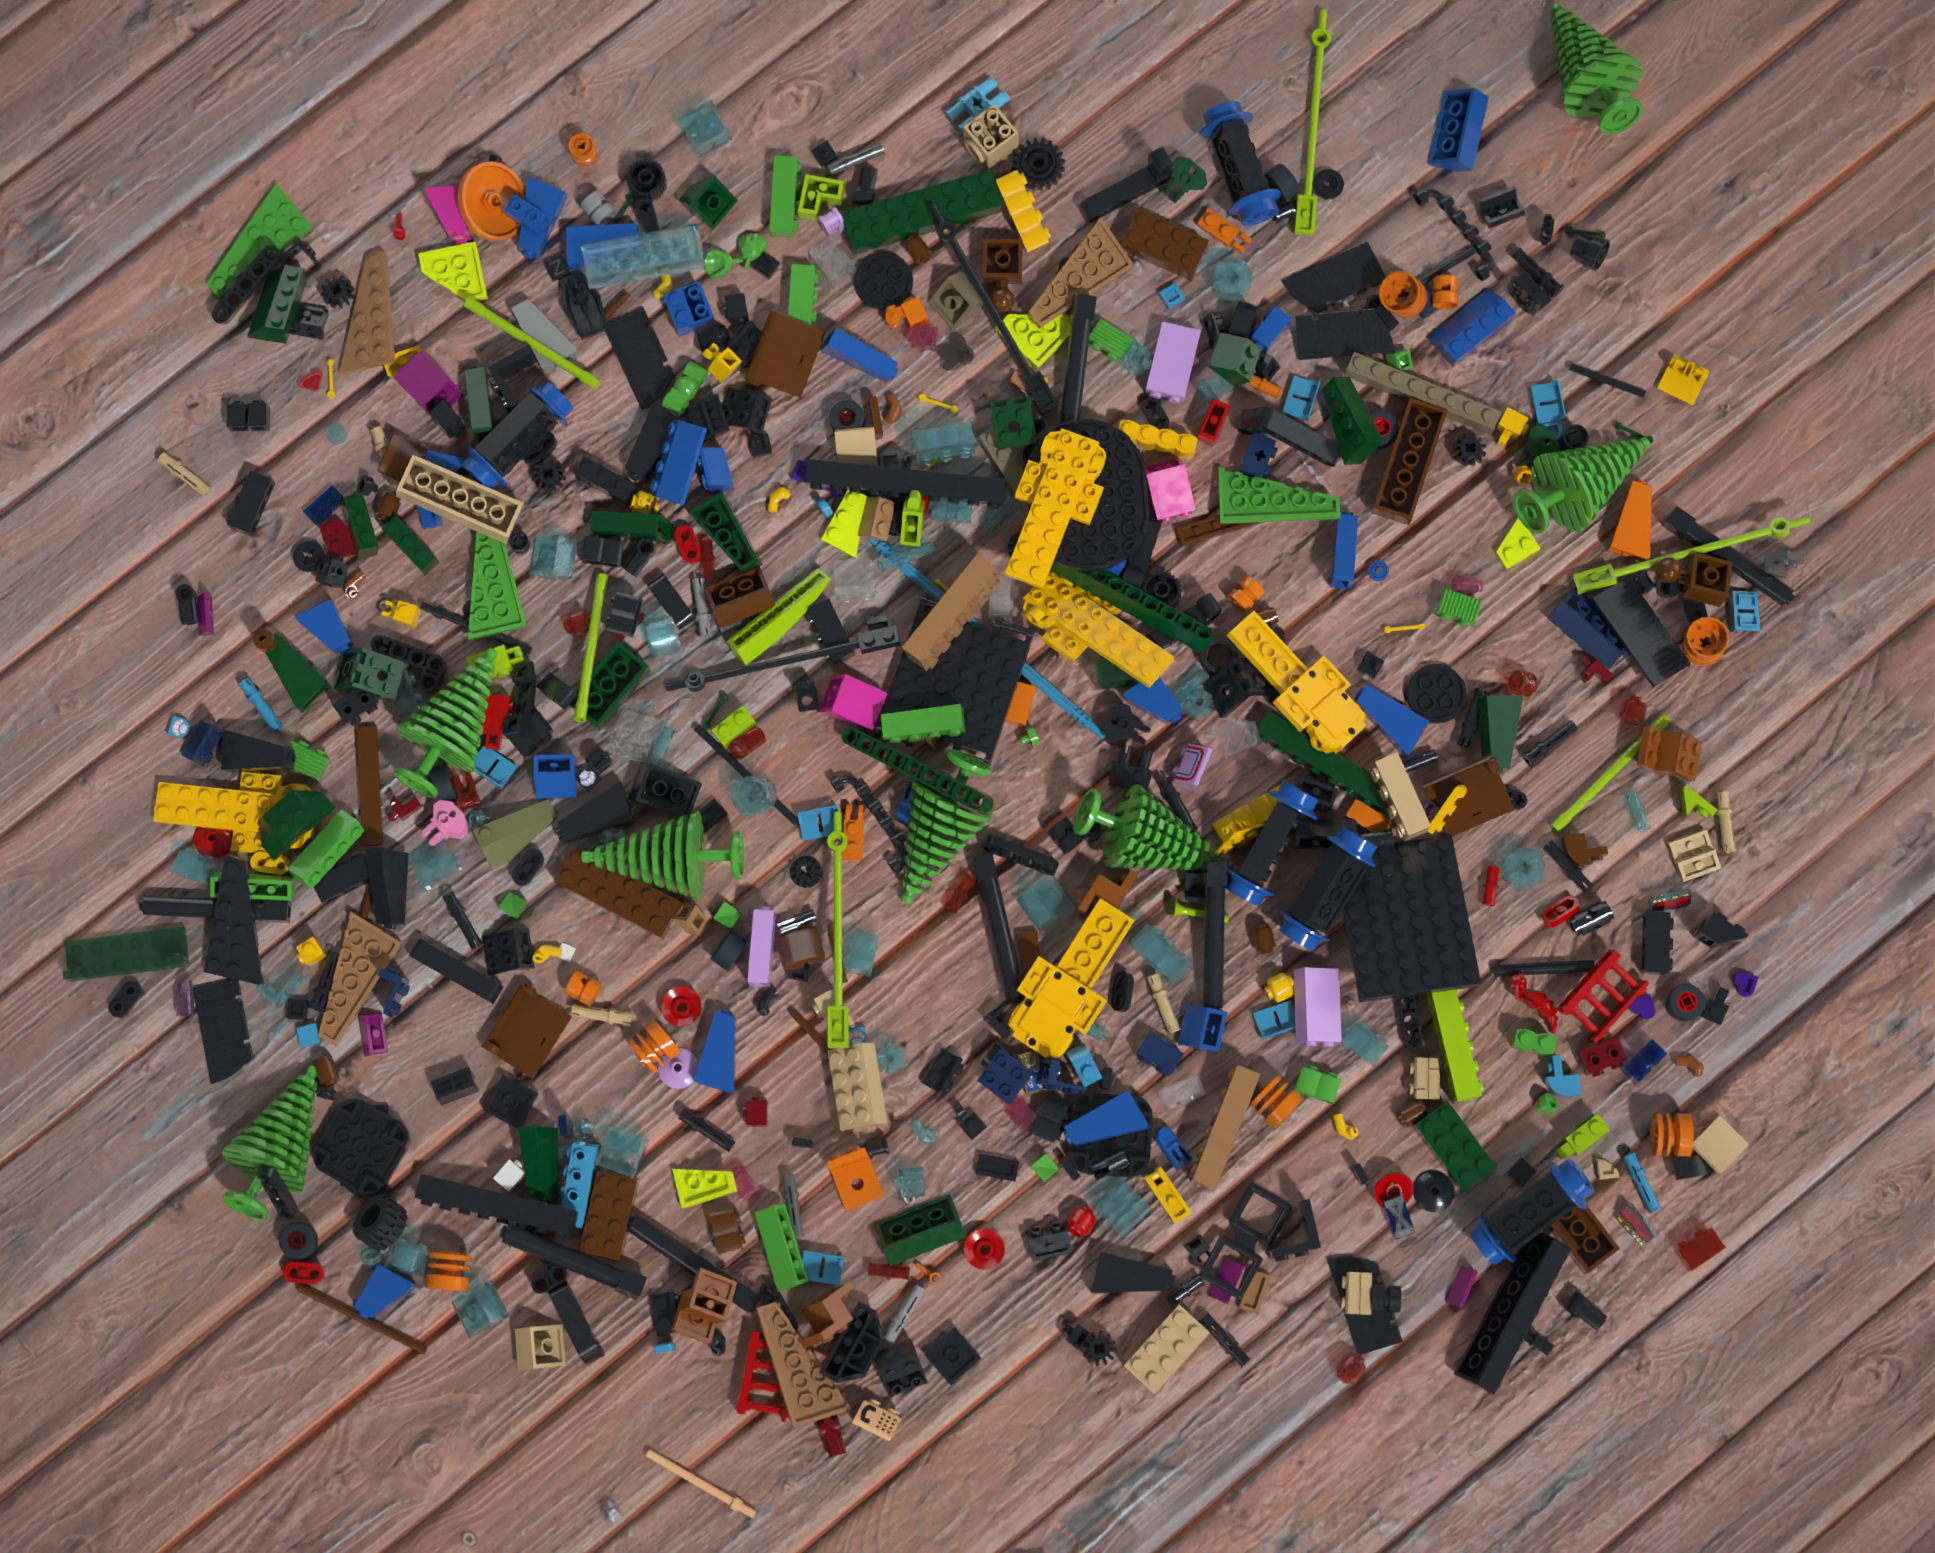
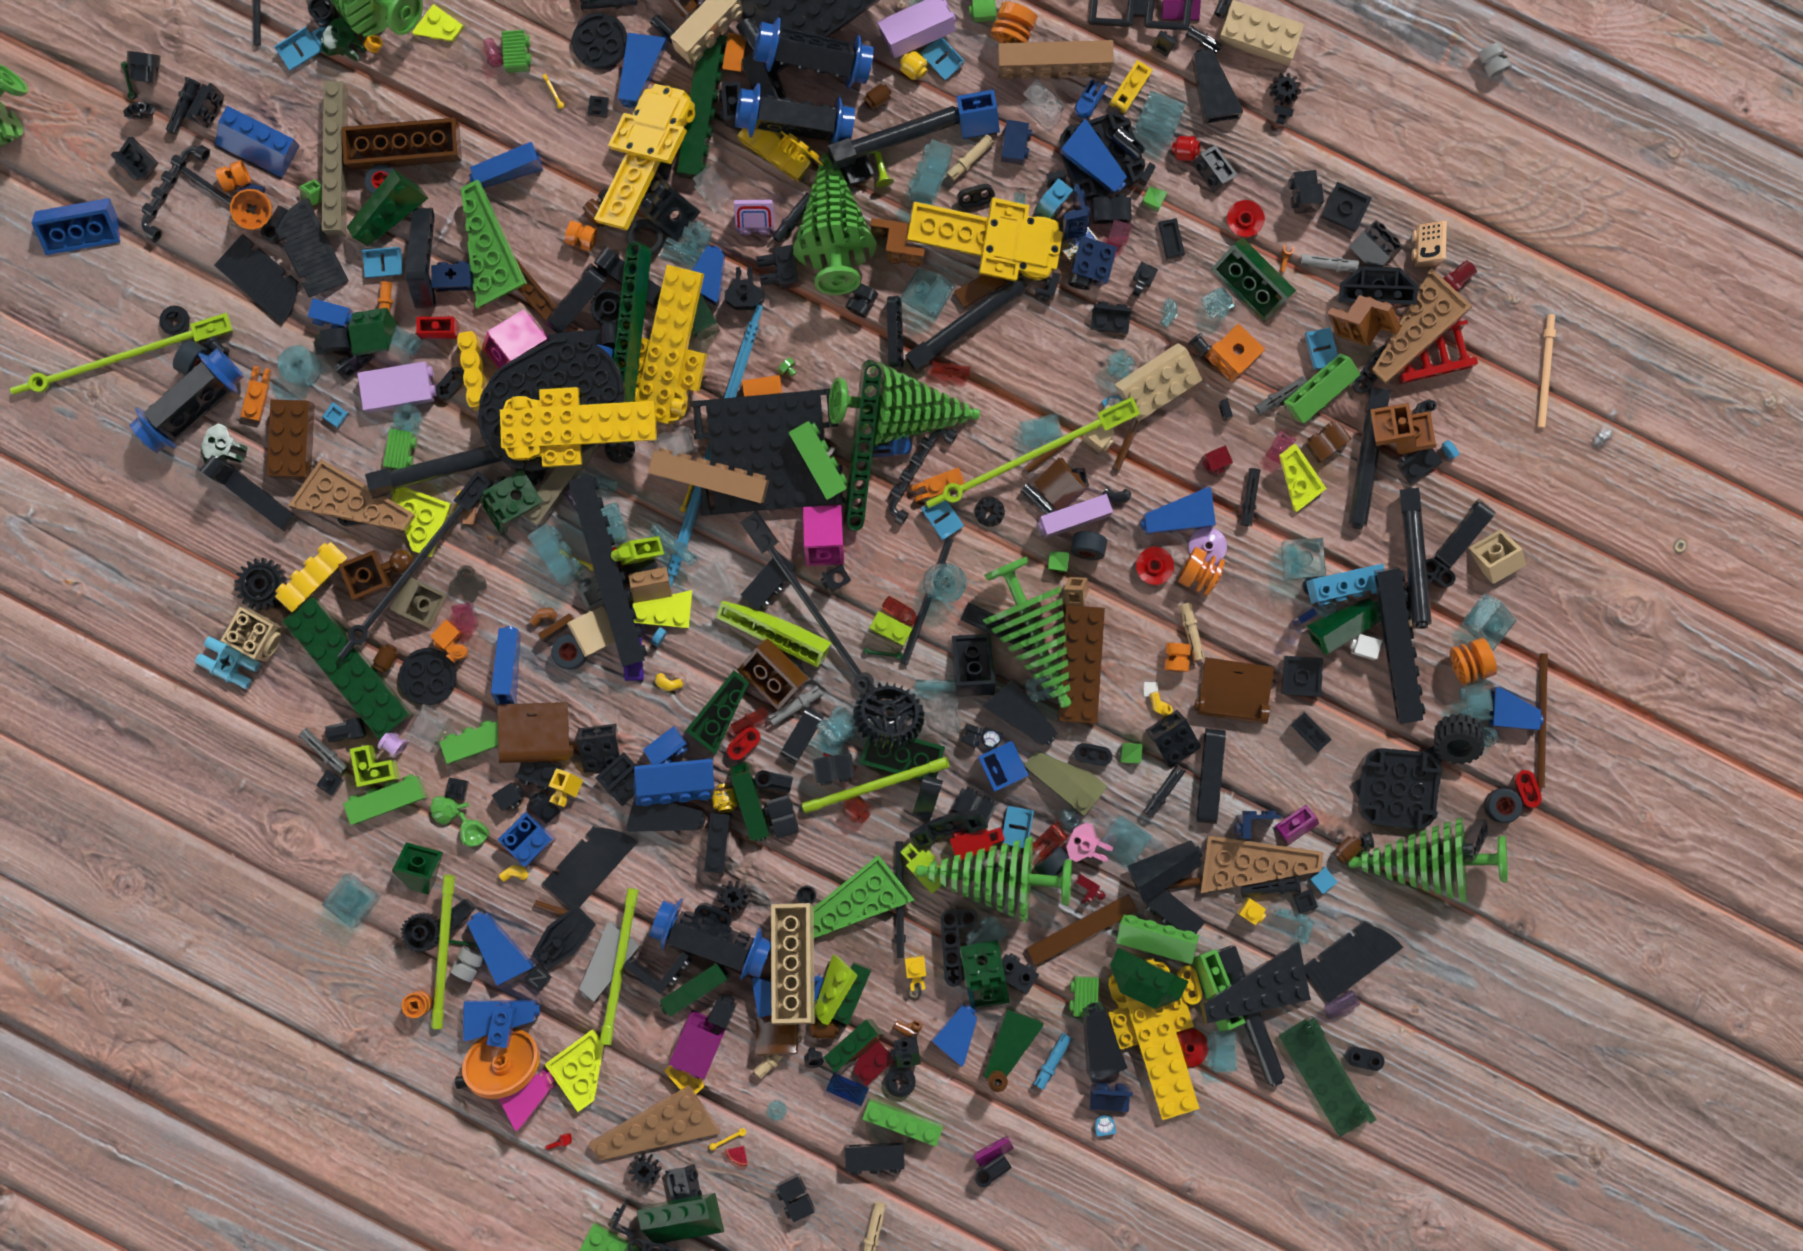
camera: 115 degrees left, 5 degrees up
clear light blue slope [529,535,578,580] -> none
clear light blue tile [573,1118,594,1138] -> none
reddish brown brick [579,1171,639,1261] -> none
clear light blue brick [580,224,705,289] -> none
bright green piece [662,361,709,416] -> none
black tile [749,434,772,458] -> none
black tile [867,612,888,631] -> none
clear red pin [868,1262,910,1280] -> none
yellow hinge [919,394,958,413] -> none
black tile [1255,354,1280,382] -> none
blue tile [1368,561,1389,582] -> none
black gear [1453,433,1486,467] -> none
yellow brick [1496,407,1529,447] -> none
none -> lime piece [431,875,455,1029]
none -> black beam [544,263,606,333]
none -> lime wing [814,954,858,1025]
none -> black gear [853,682,925,750]
none -> bright green brick [863,1098,943,1146]
none -> black brick [1288,170,1324,214]

